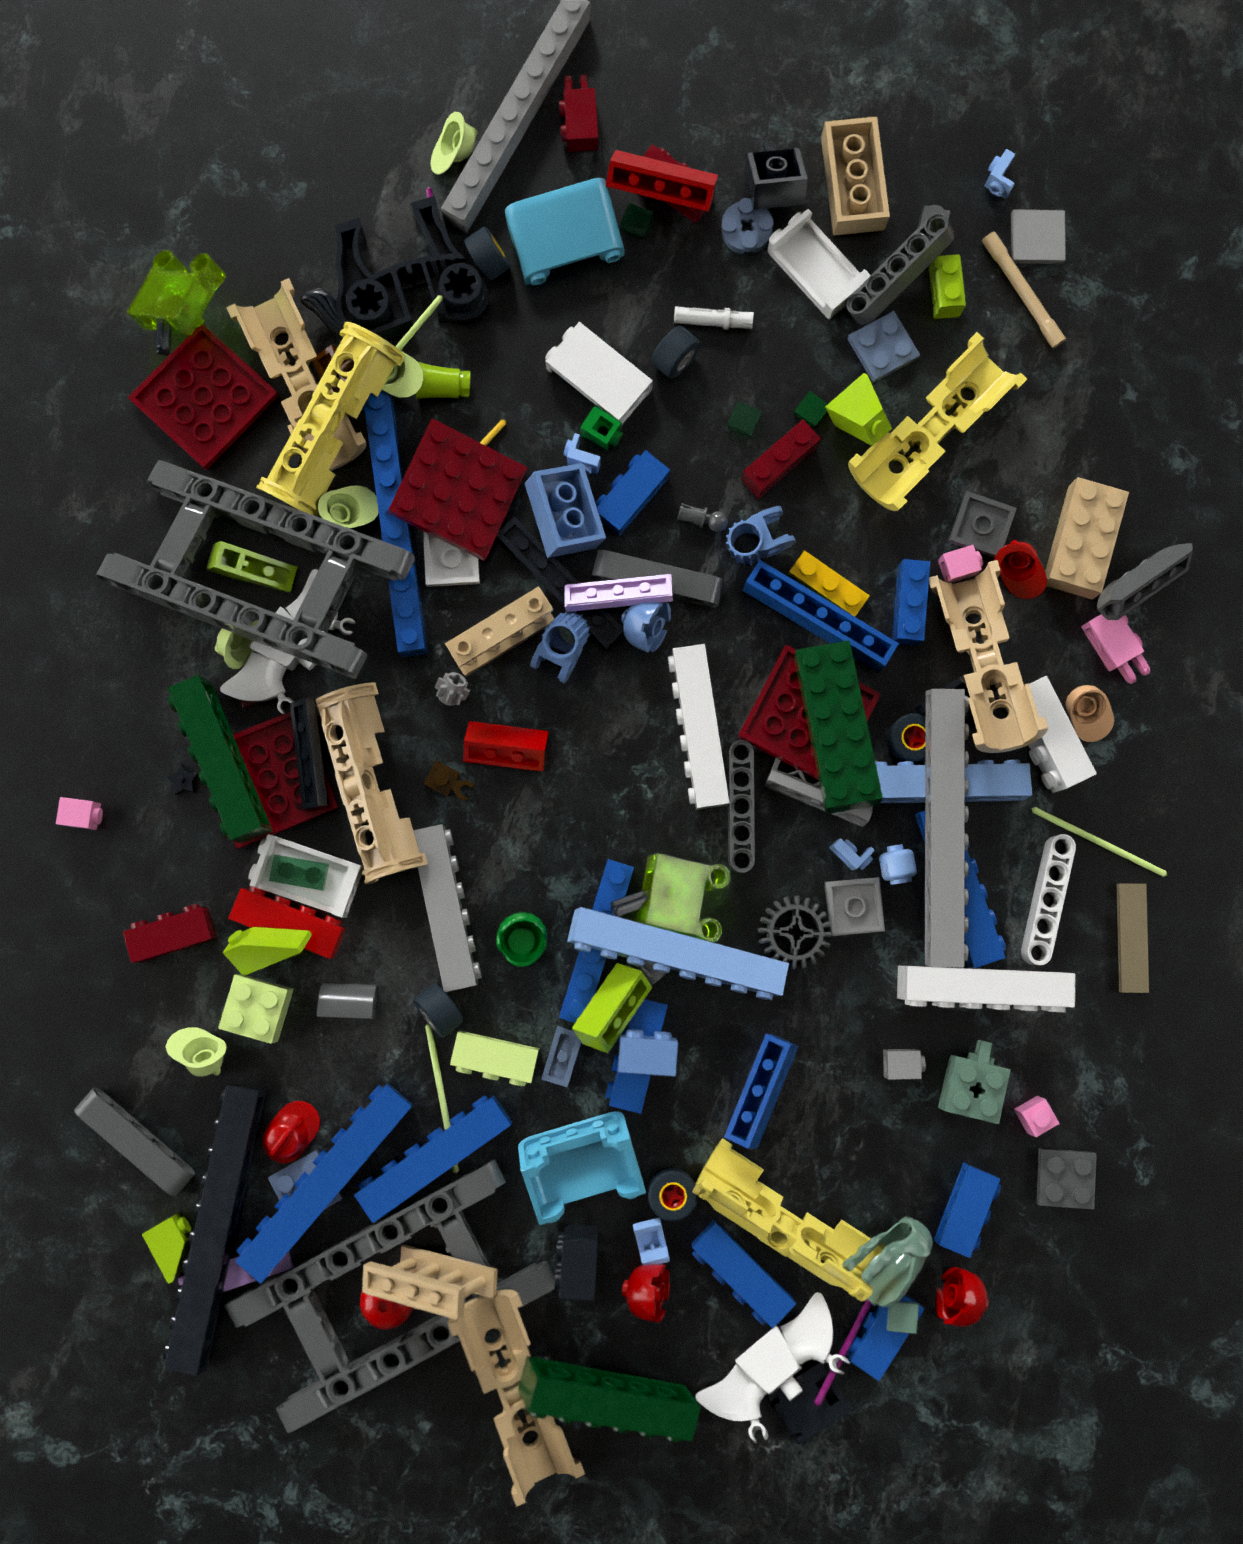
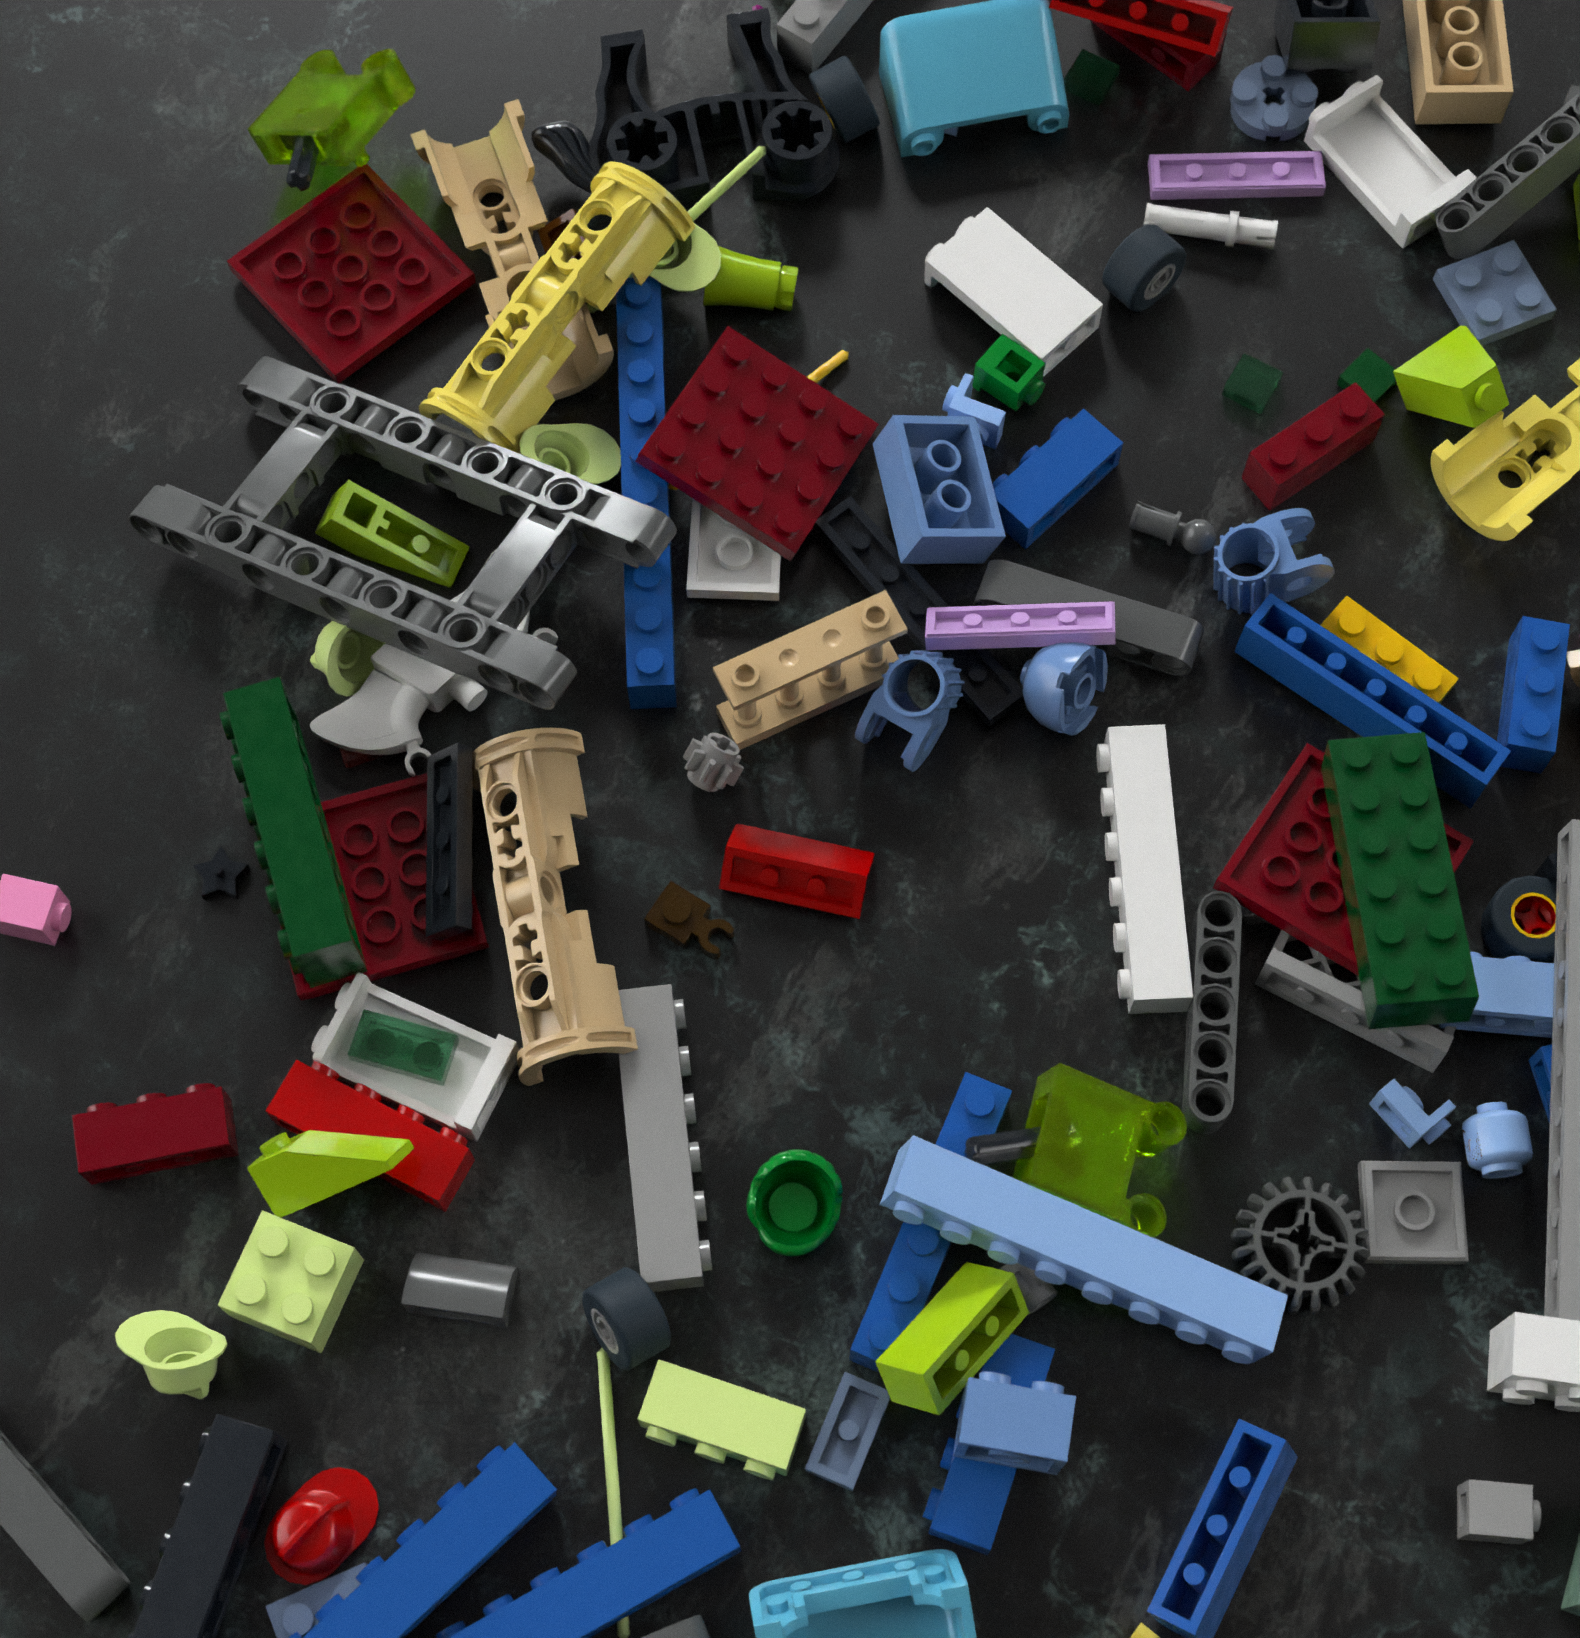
camera: 10 degrees right, 15 degrees down
none -> lavender tile [1148,151,1326,200]

